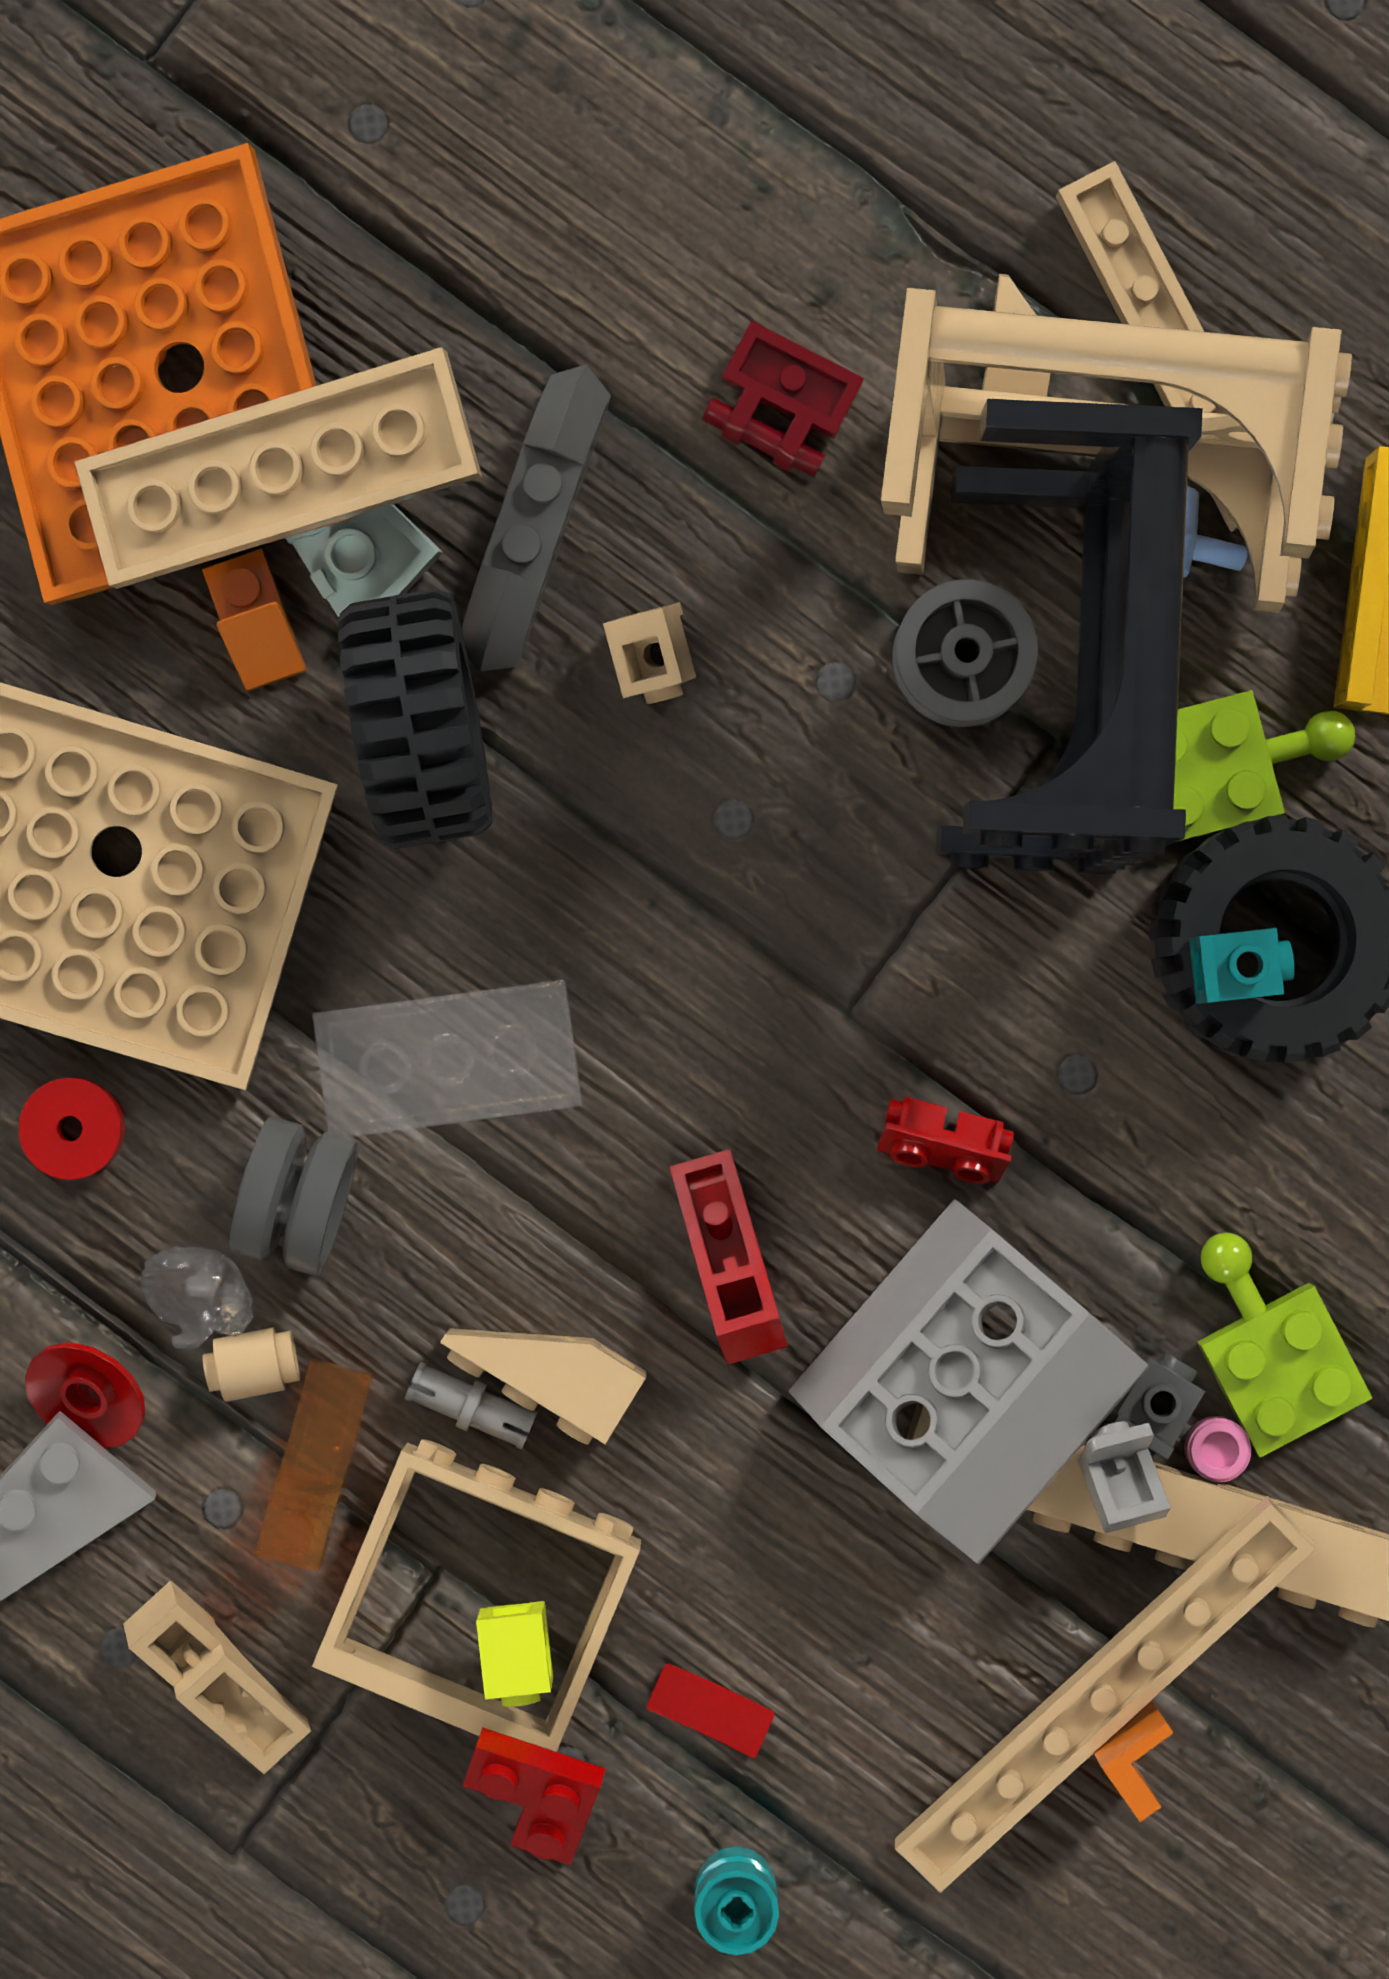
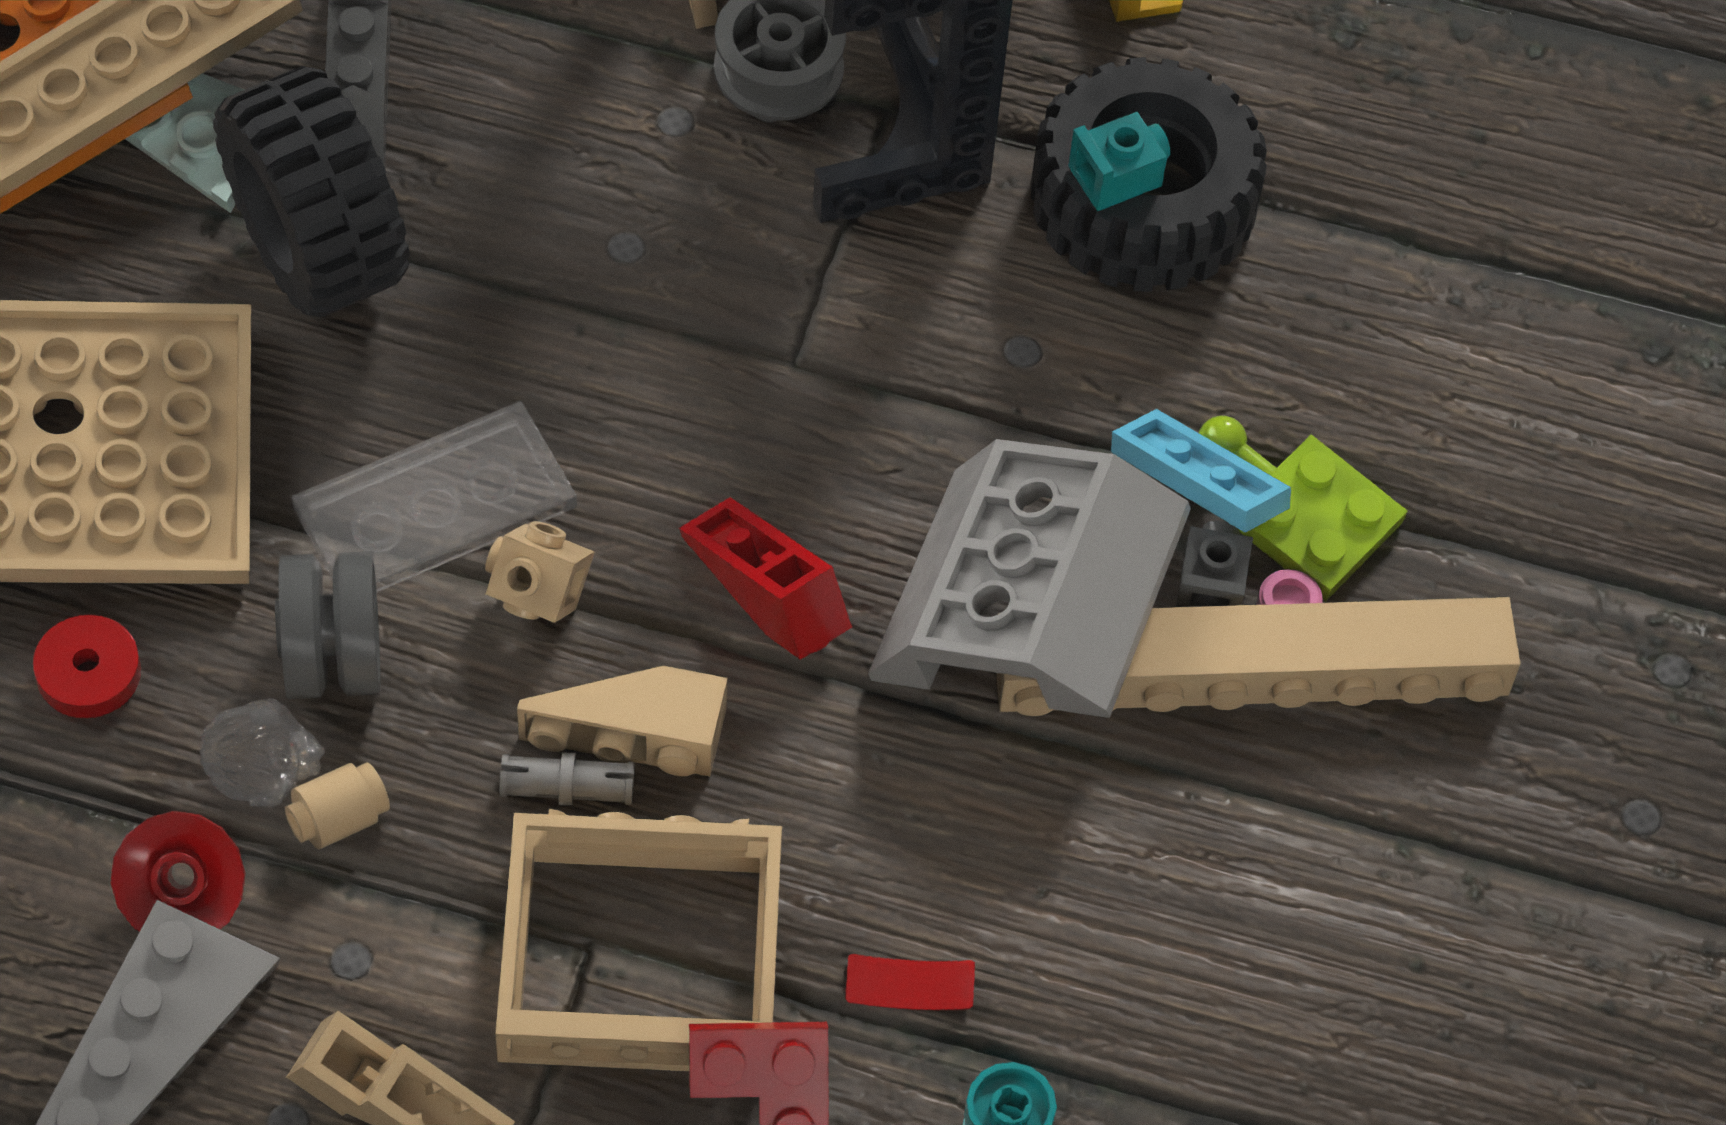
camera: 30 degrees left, 30 degrees down
orange slope [202,548,307,692] -> none
clear orange slope [255,1358,374,1572] -> none
neon yellow brick [476,1601,553,1707] -> none
tan brick [603,602,696,704] -> none
red hinge [876,1096,1014,1184] -> none
tan plate [895,1496,1316,1893] -> none
light grey bracket [1078,1421,1171,1533] -> none
orange panel [1094,1700,1173,1822] -> none
lime plate [1174,690,1355,842] -> none
none -> tan brick [485,521,595,623]
none -> medium azure plate [1111,409,1291,533]

